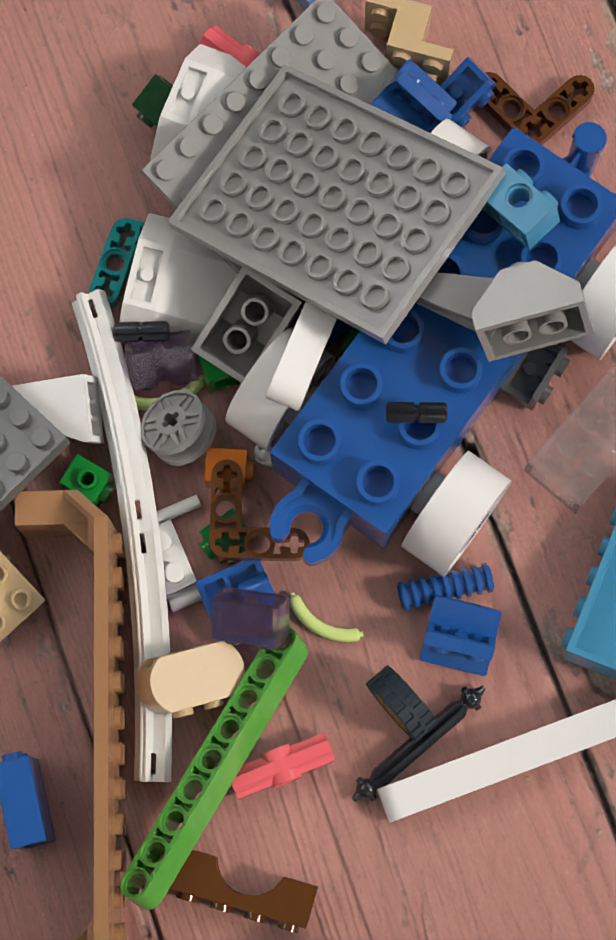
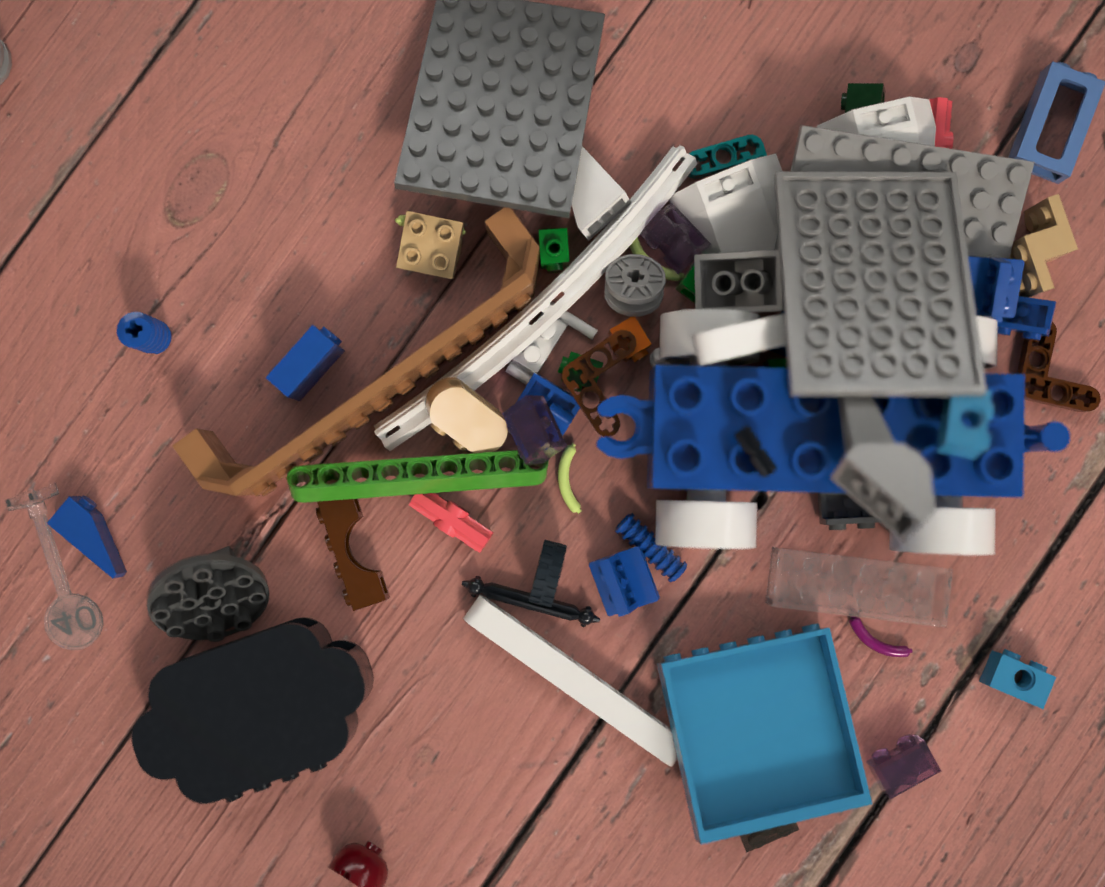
camera: 50 degrees right, 10 degrees up
black piece [112,321,170,343] -> none

